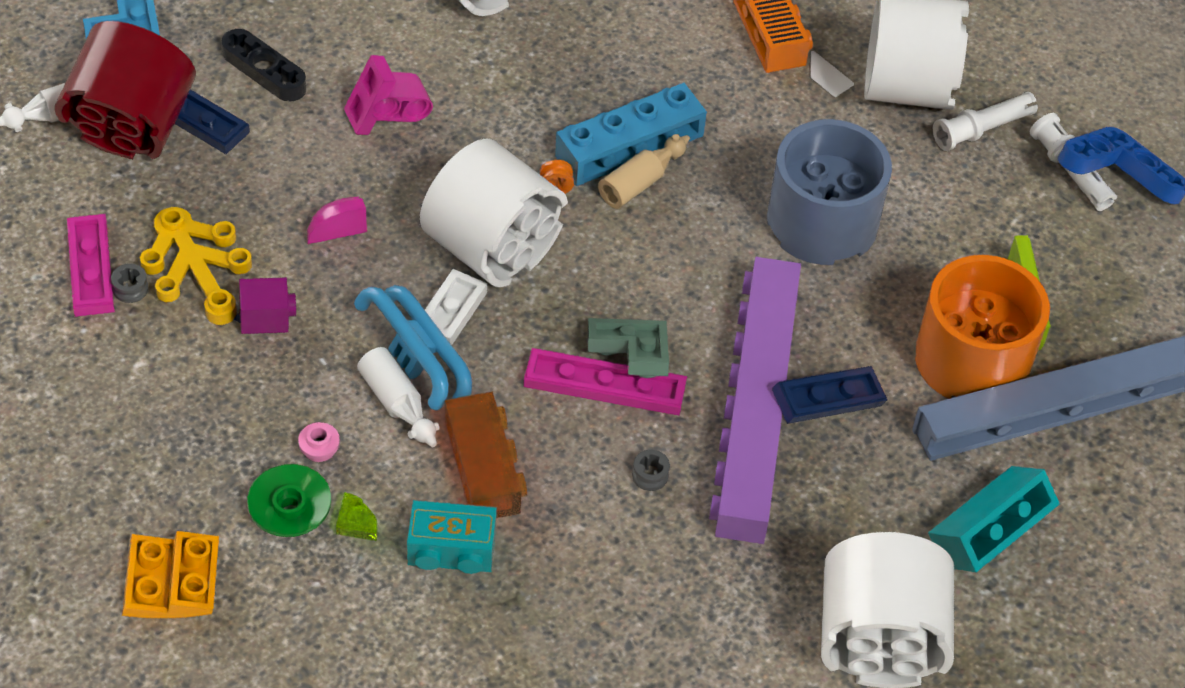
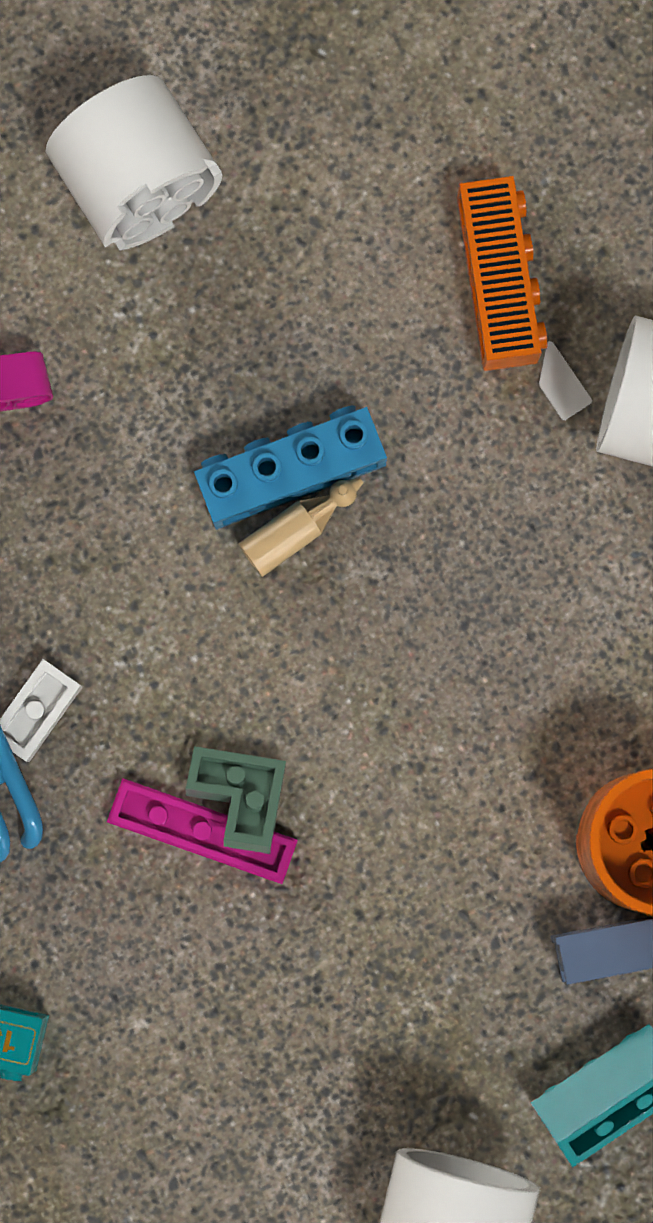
camera: 15 degrees right, 30 degrees up
white brick [420,139,568,287] -> none
clear orange brick [445,391,527,518] -> none
orange bush [540,160,574,194] -> none
dark grey bush [632,449,670,491] -> none
medium lavender brick [709,257,801,544] -> none
sand blue brick [767,119,892,265] -> none
dark blue tile [772,366,888,424] -> none

